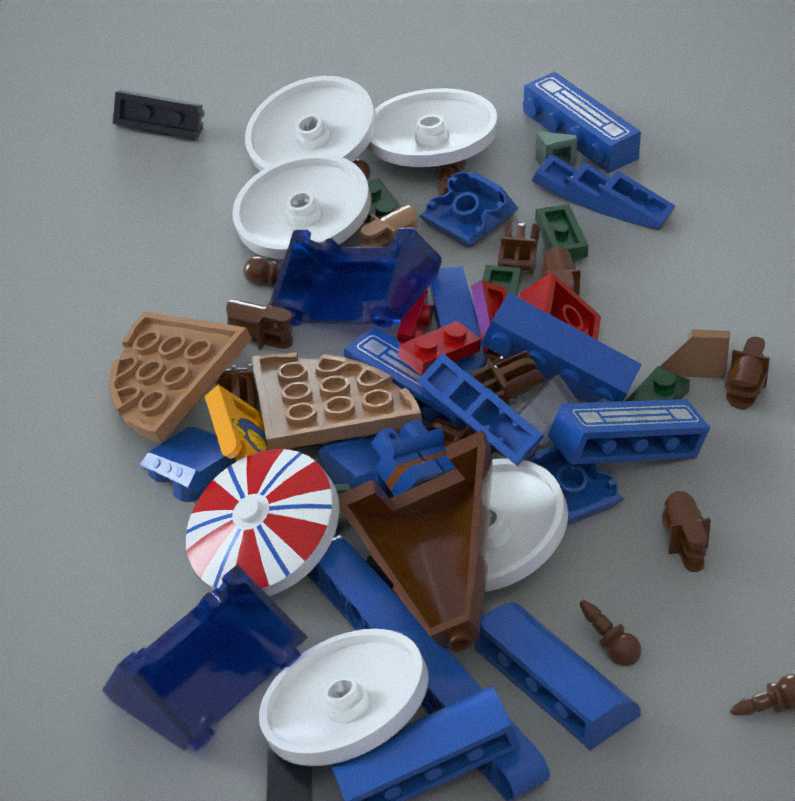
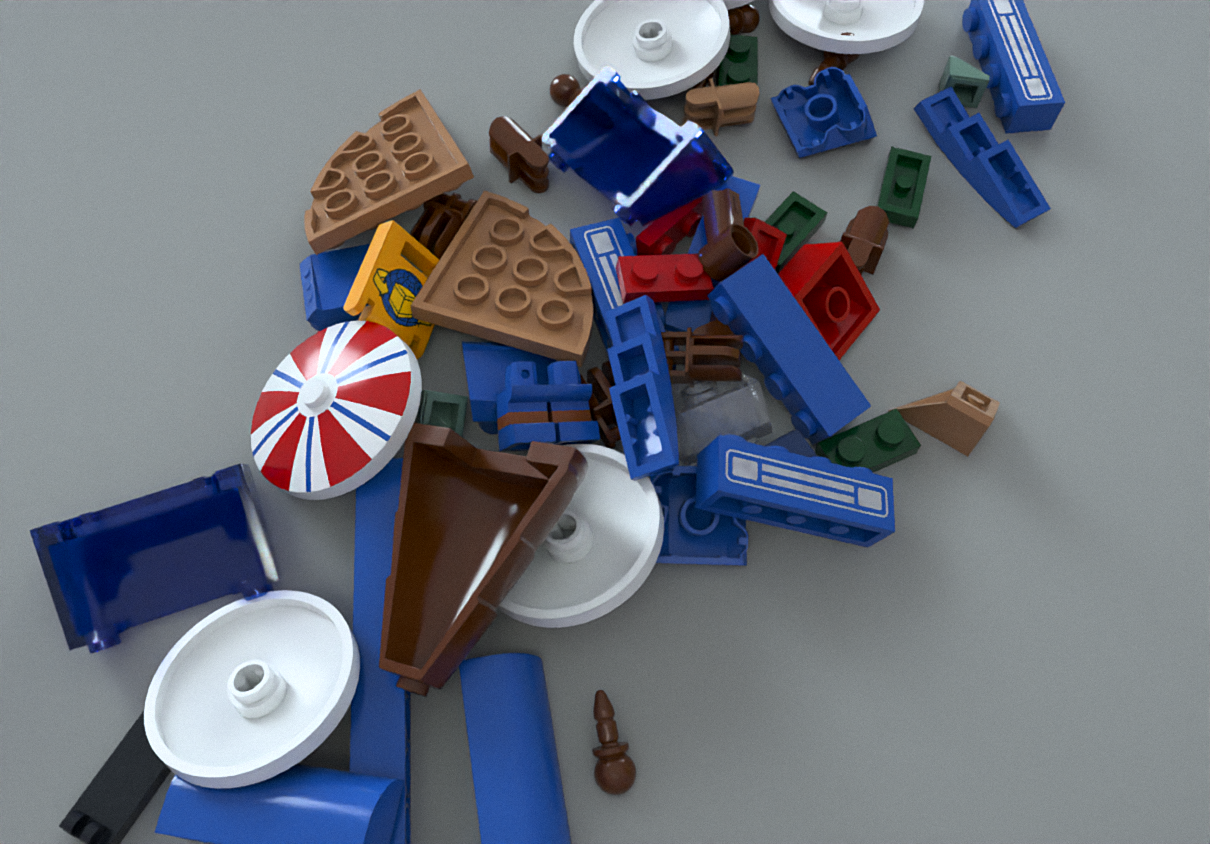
camera: 25 degrees right, 20 degrees up
reddish brown arm [498,221,540,275] -> none
reddish brown arm [662,491,711,572] -> none
reddish brown arm [725,336,770,409] -> none
none -> reddish brown piece [698,188,759,282]

